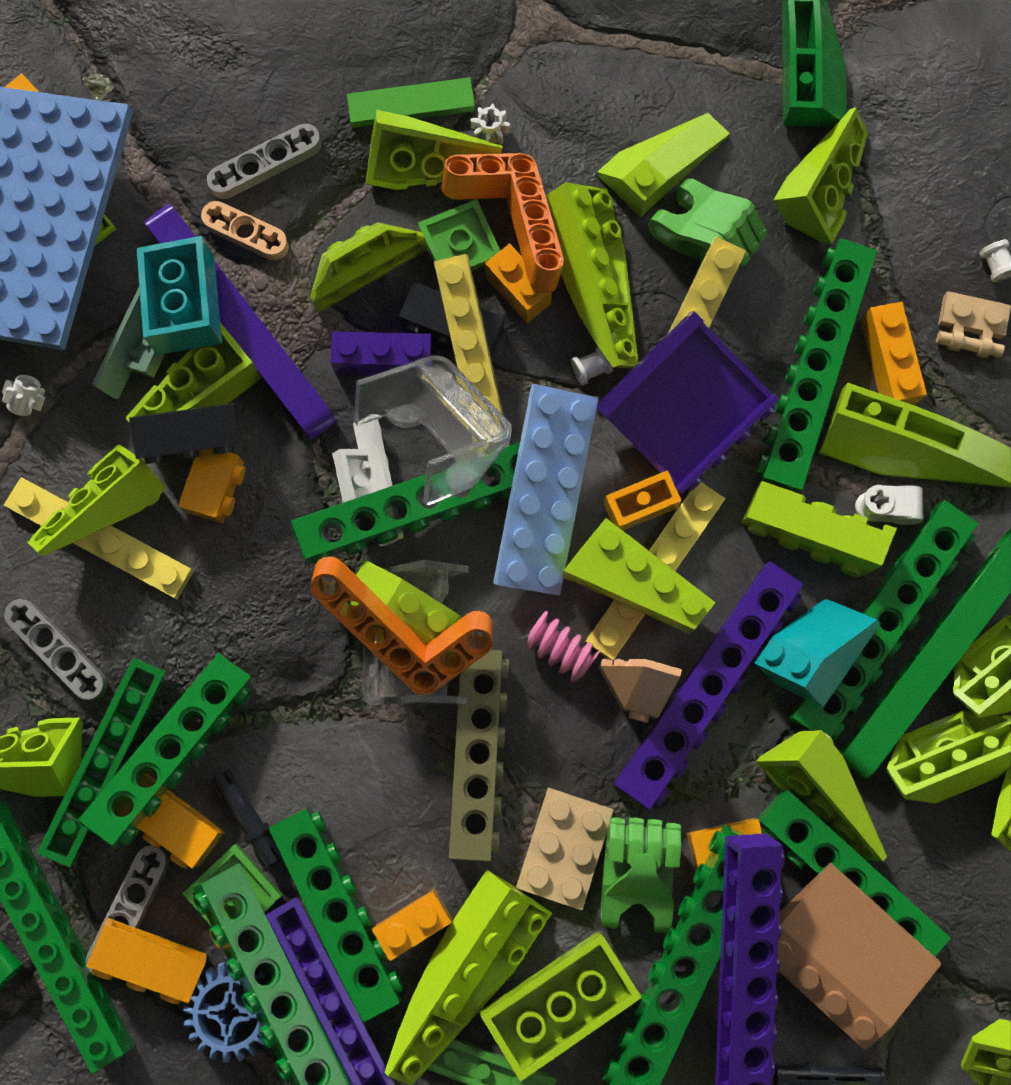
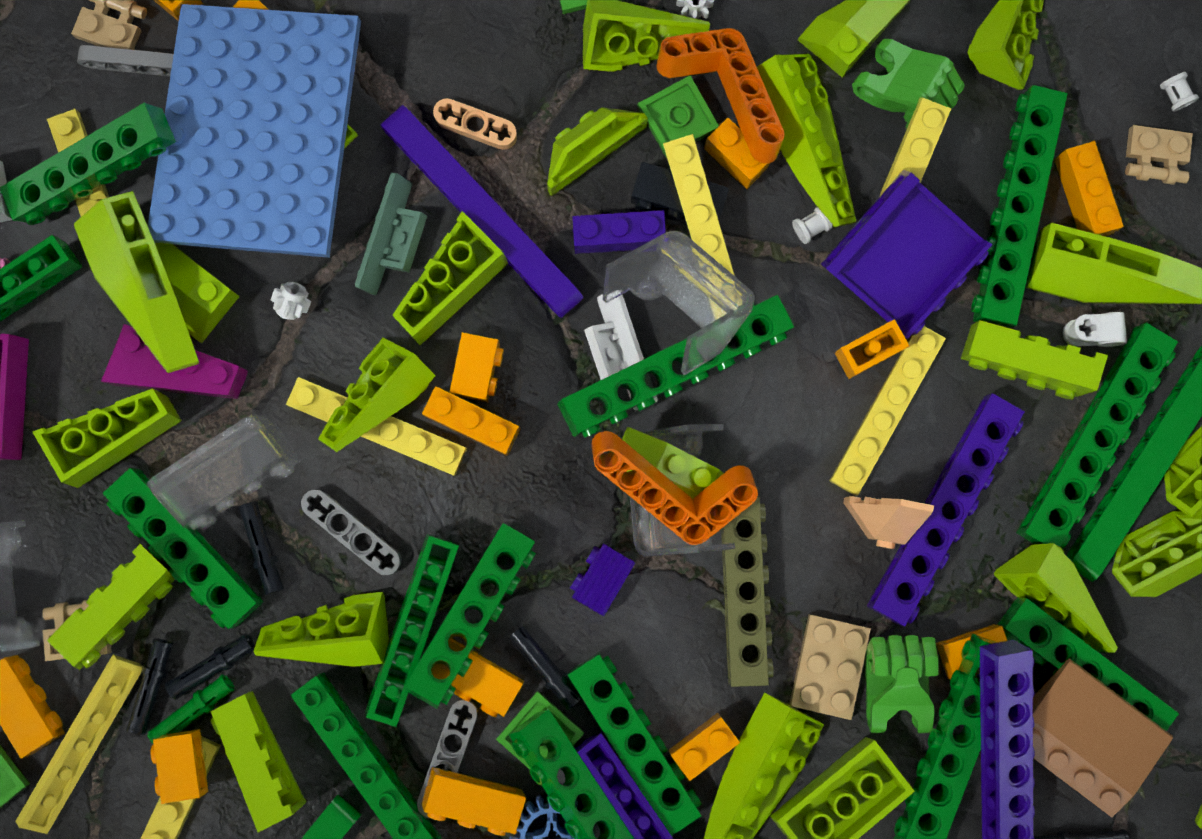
camera: 10 degrees left, 5 degrees up
black brick [129,403,240,464] -> none
teal brick [137,236,222,355] -> none
light grey beam [207,123,322,199] -> none
light blue plate [493,384,598,596] -> none
bright pink piece [526,611,601,683] -> none
lime wedge [562,518,716,634] -> none
teal slope [754,599,880,707] -> none
none -> light orange brick [422,386,521,456]
none -> dark purple brick [570,544,635,616]

